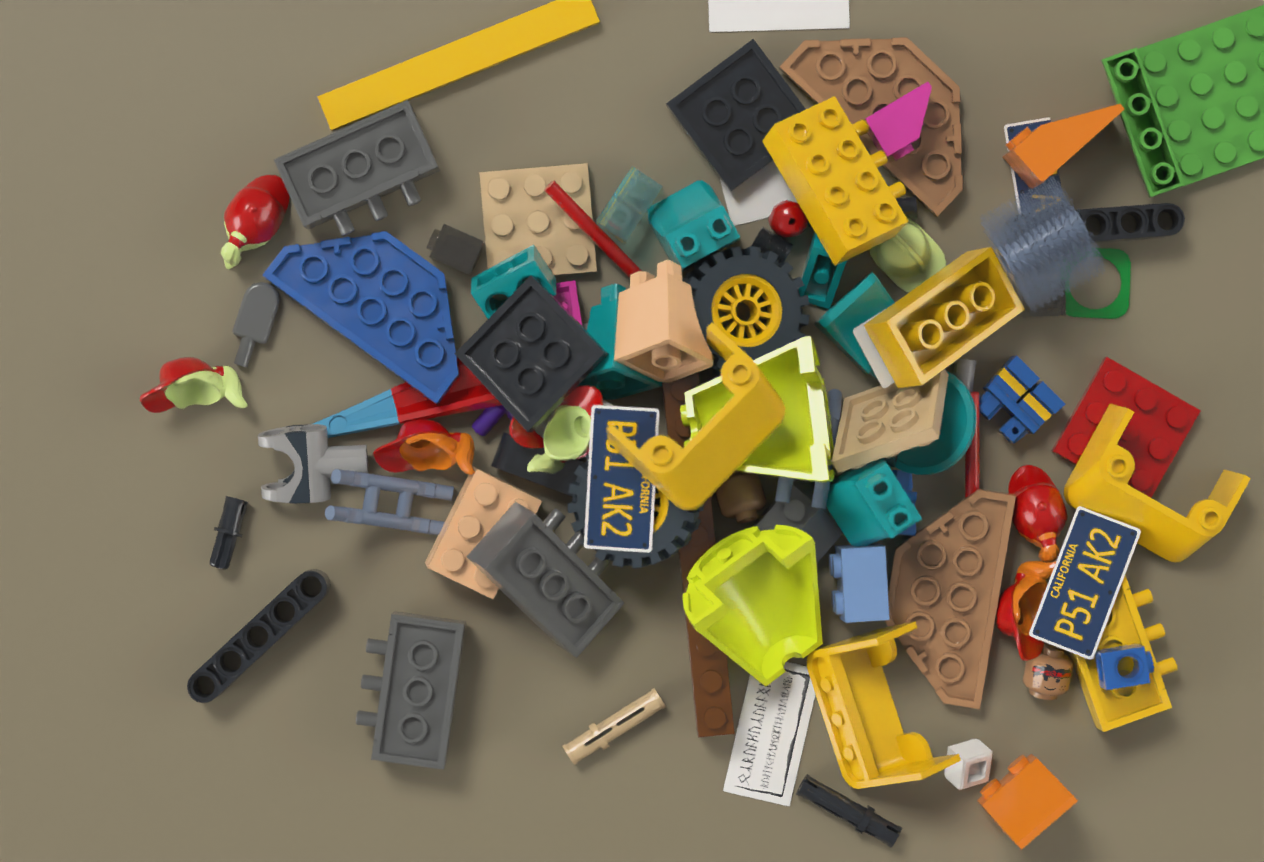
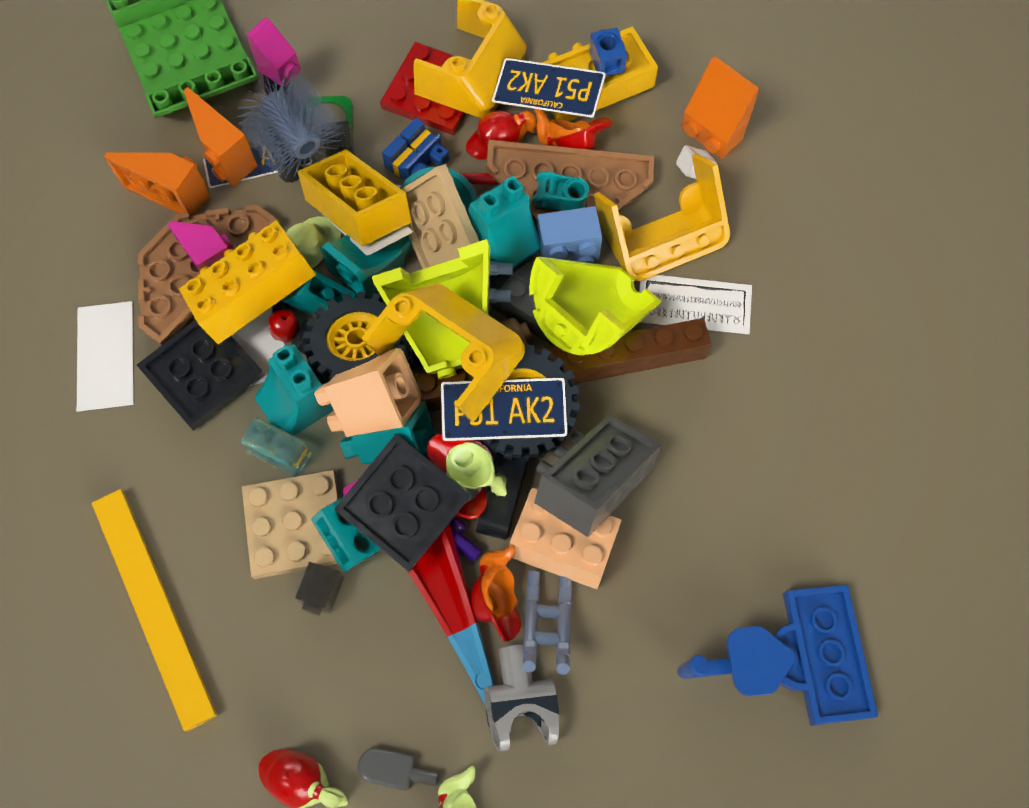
camera: 95 degrees left, 20 degrees down
black beam [187,569,331,703] -> none
black axle [209,496,249,570] -> none
blue plate [263,231,460,405] -> none
dark grey piece [274,100,440,236] -> none
dark grey piece [356,611,466,770] -> none
red bar [544,180,642,278] -> none
tan pin [562,688,666,765] -> none
black pin [796,774,902,848] -> none
medium nougat head [1023,643,1074,700] -> none
none -> orange slope [103,152,210,215]
none -> dark pink slope [246,17,301,87]
none -> teal piece [532,171,589,211]
none -> blue plate [677,585,878,726]

